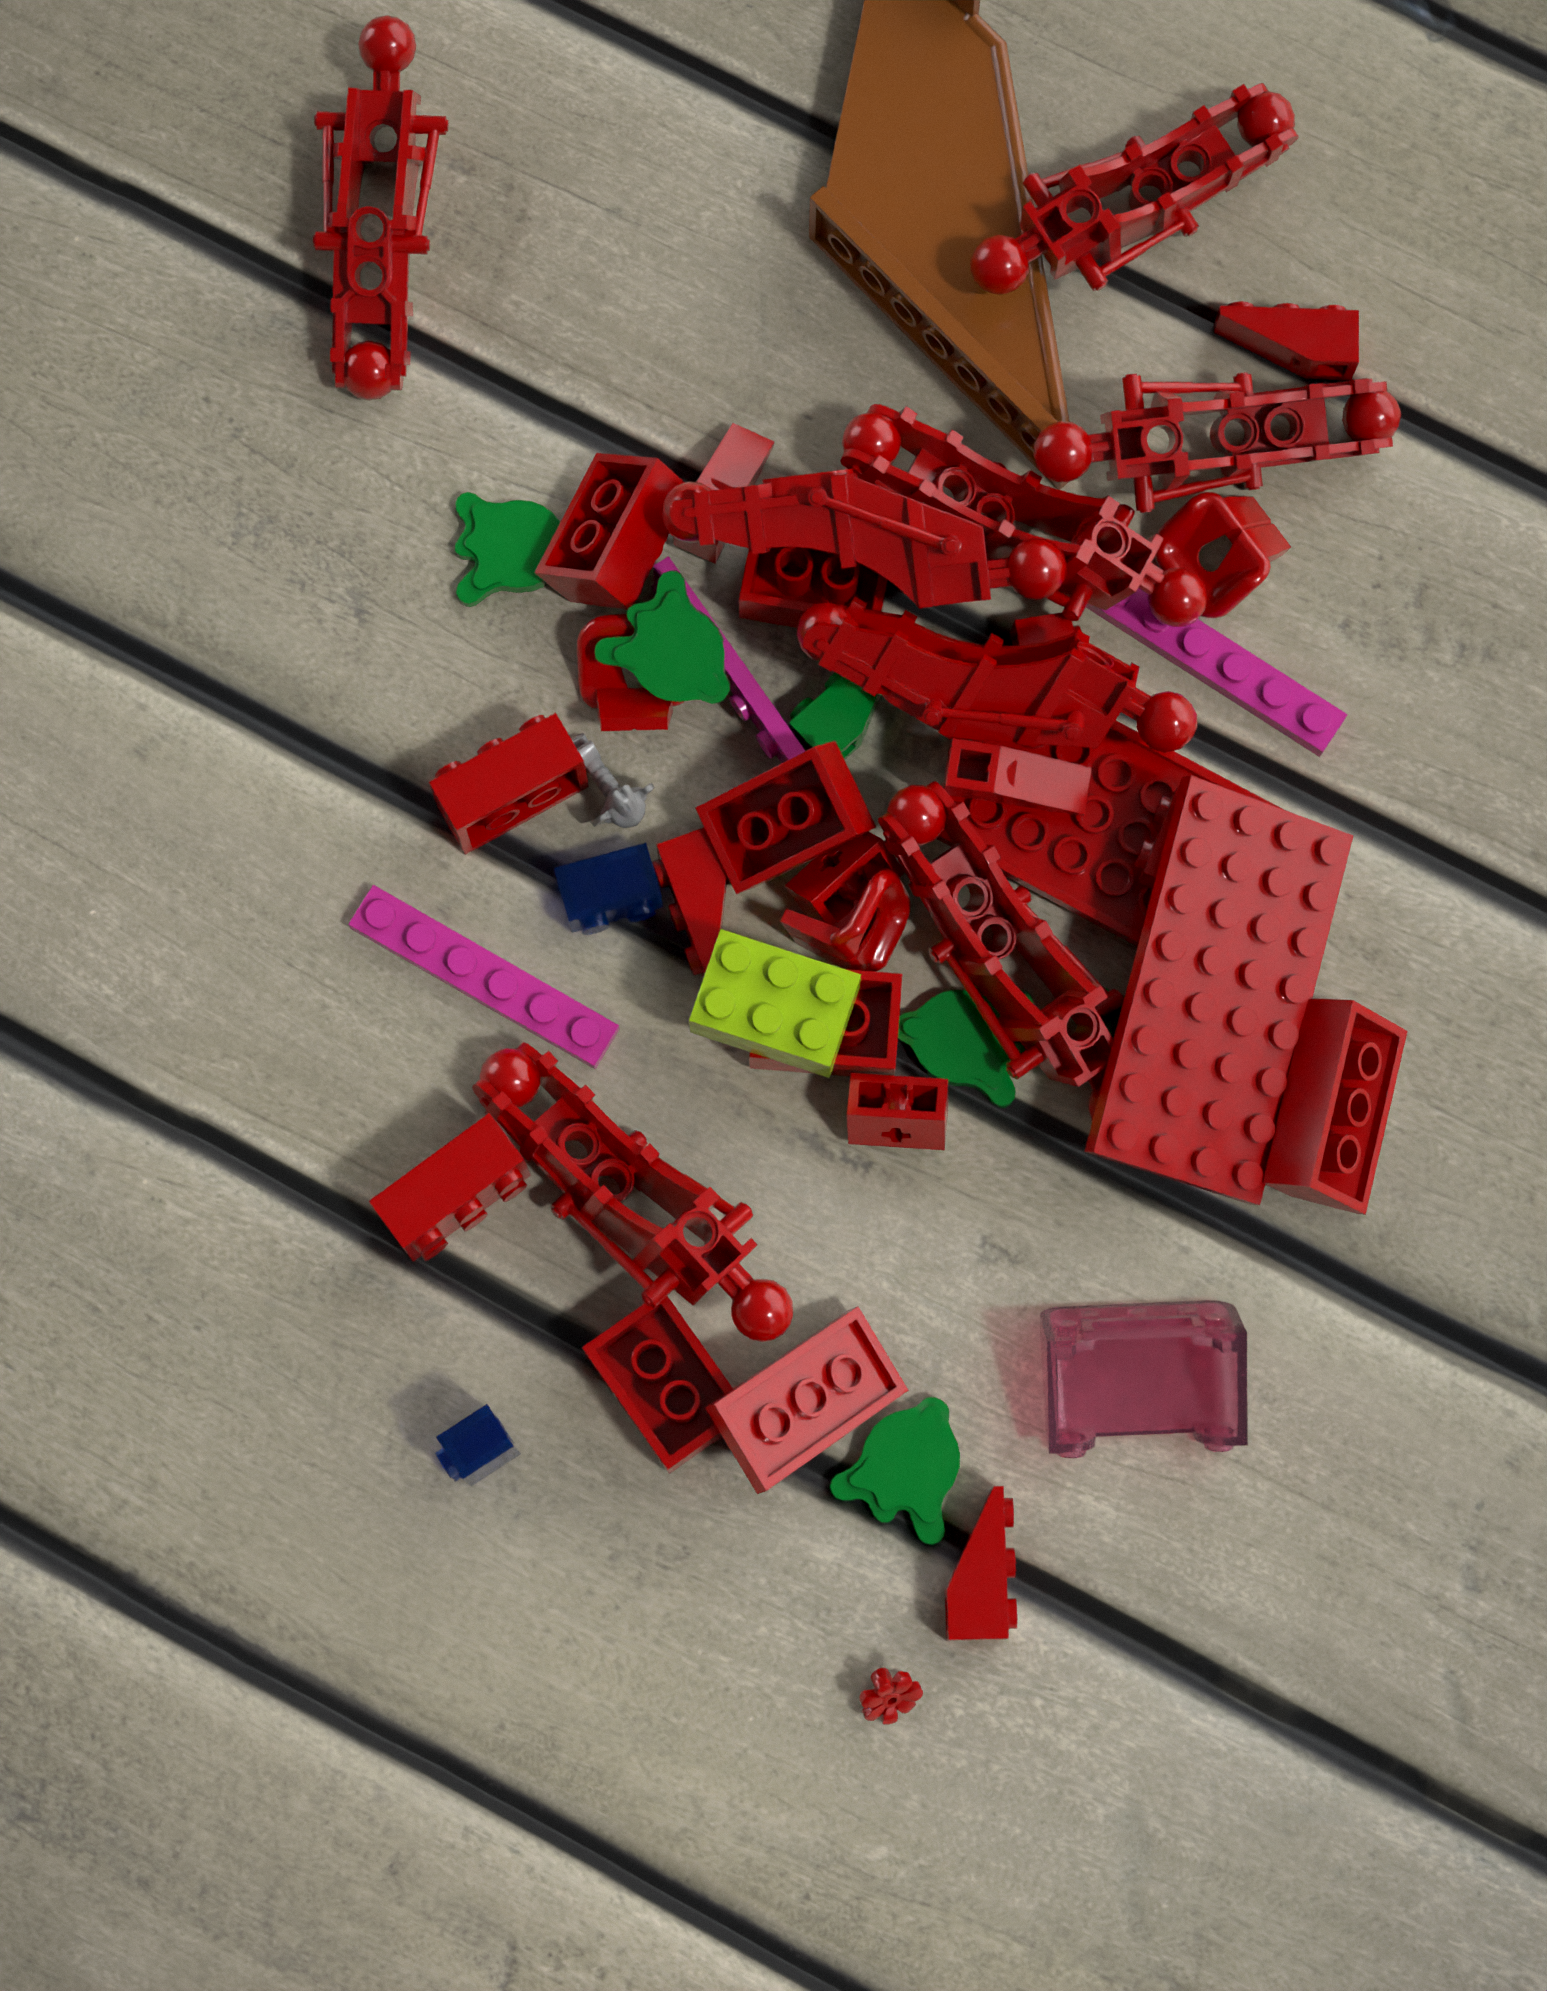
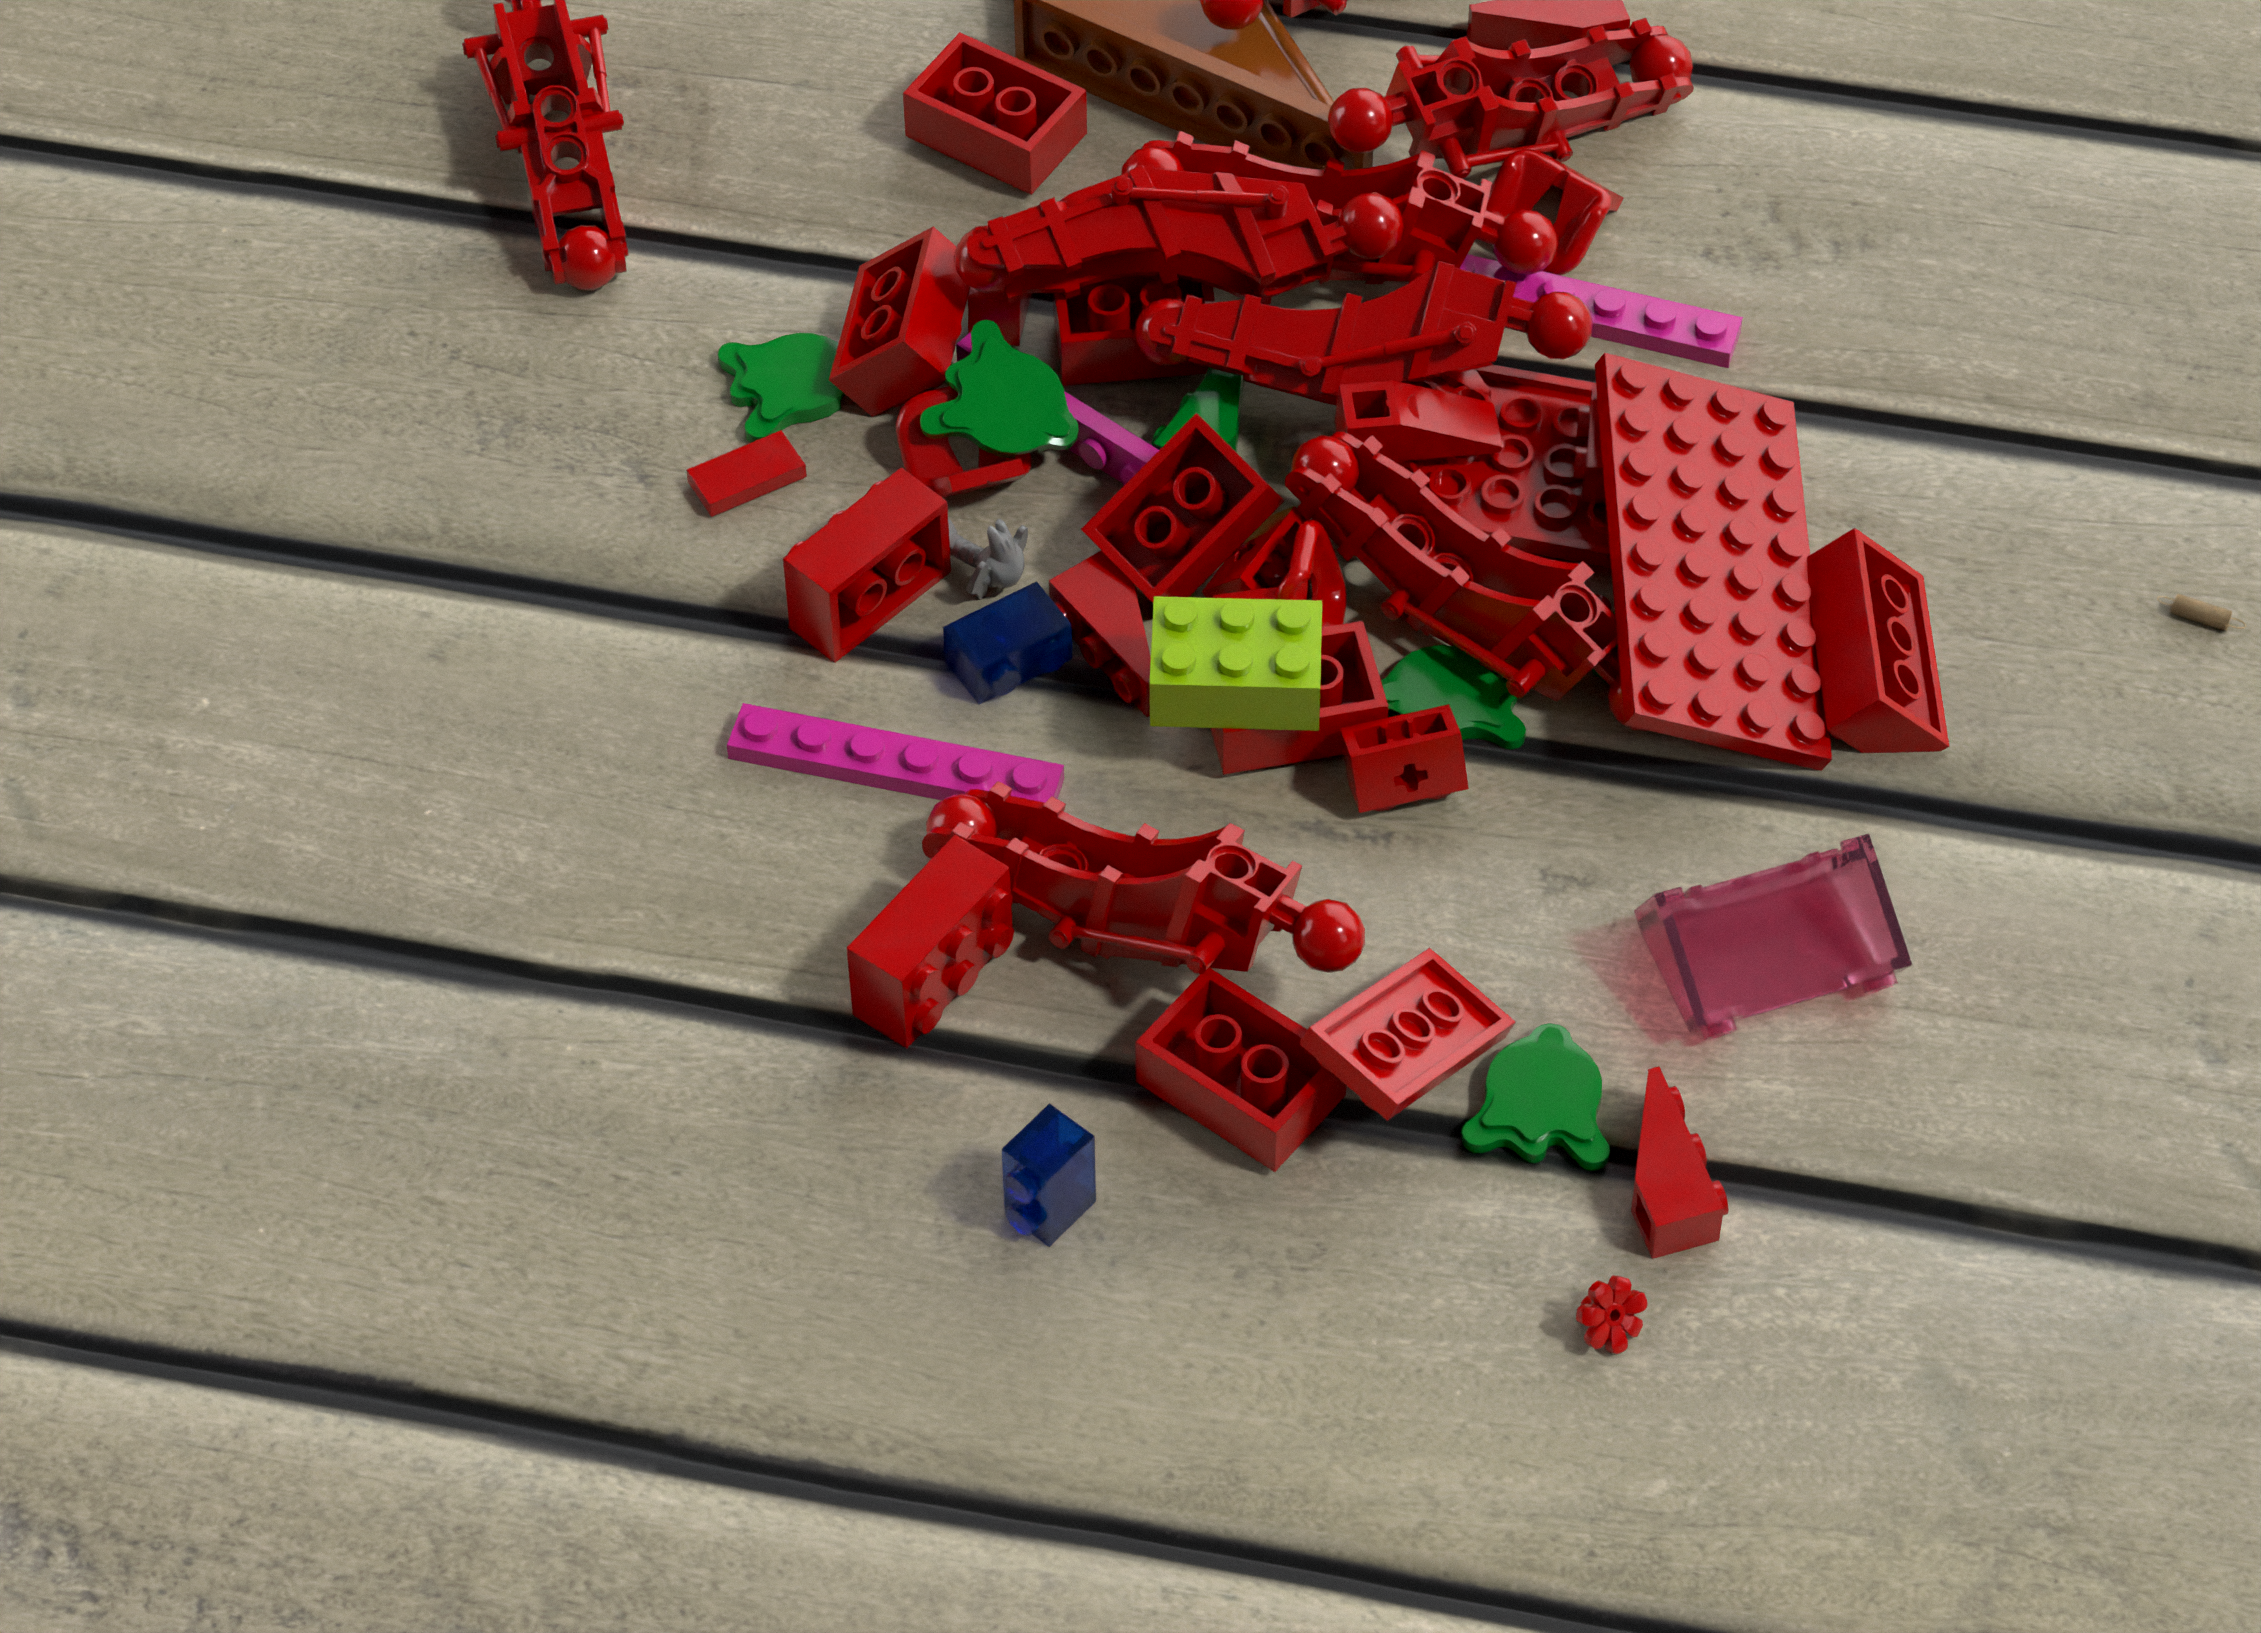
camera: 15 degrees left, 25 degrees down
none -> red tile [686,430,807,517]
none -> red brick [903,32,1087,195]

